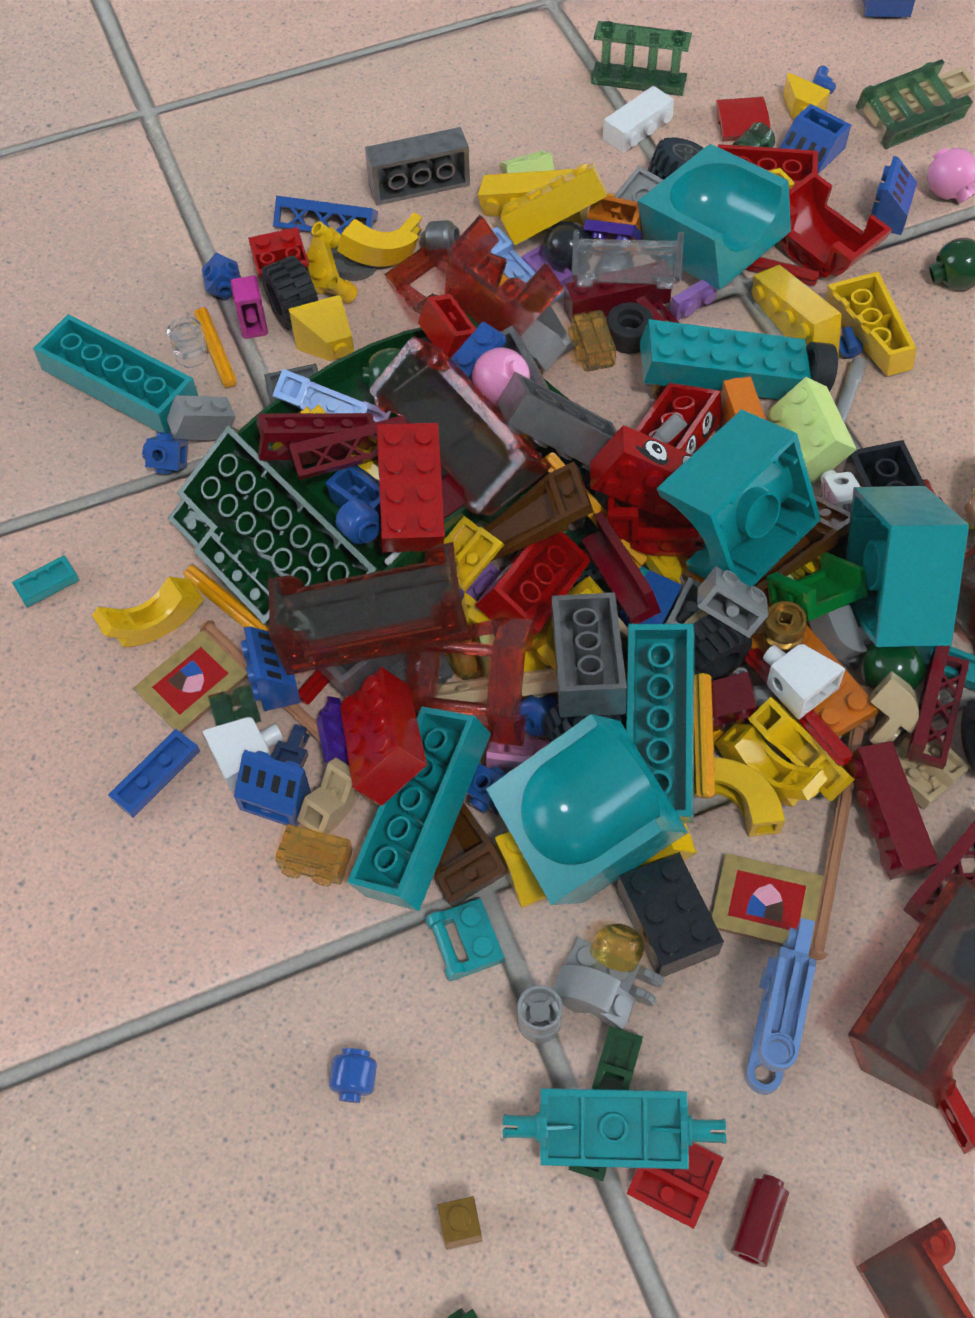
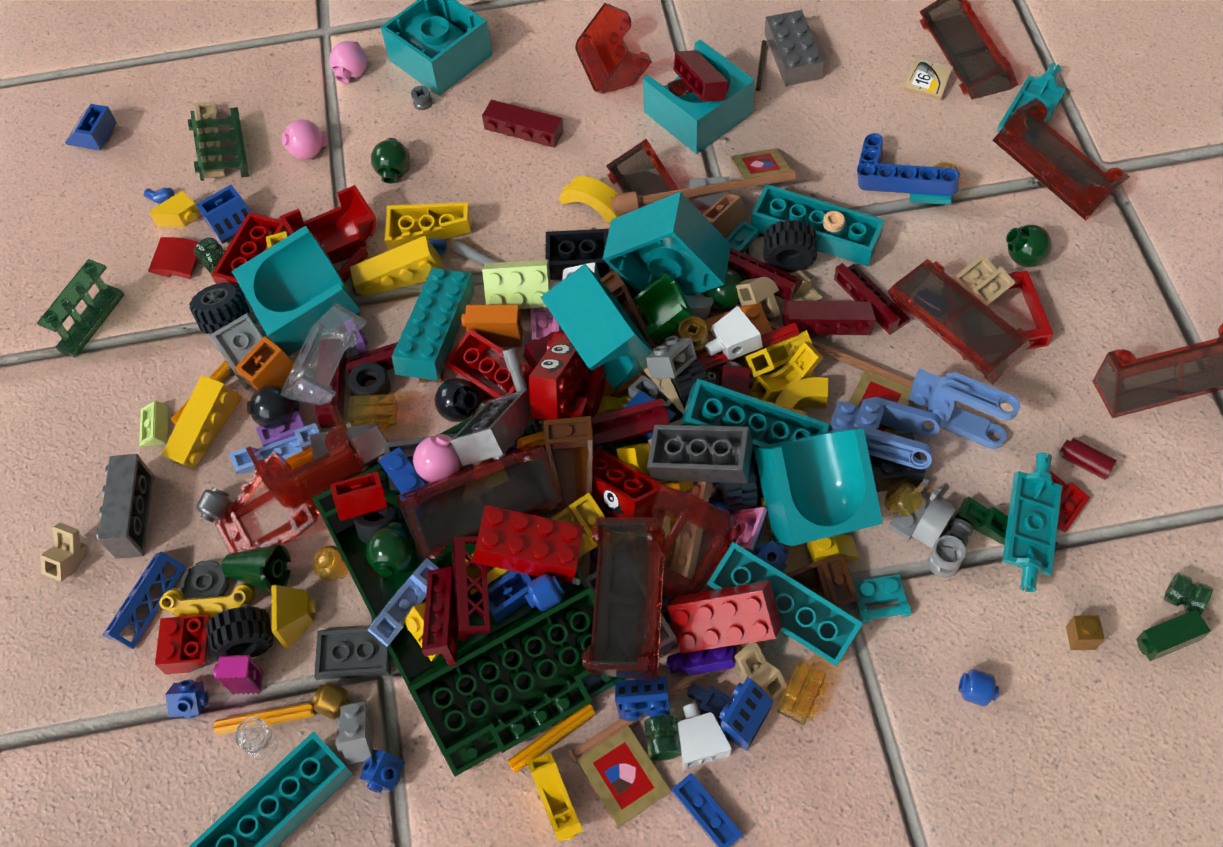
camera: 75 degrees left, 0 degrees up
yellow arch [337,212,422,267] -> none
yellow wedge [500,162,607,245] -> none
dark purple plate [583,219,642,245] -> none
white brick [602,86,674,153] -> none
black tyre [806,342,838,392] -> none
blue slope [870,156,917,235] -> none
none -> tan brick [41,523,86,582]
none -> dark green cone [221,544,291,592]
none -> pearl gold head [312,682,352,719]
none -> black brick [434,378,479,422]
none -> medium blue plate [828,397,941,469]
none -> dark grey wheel [945,519,973,547]

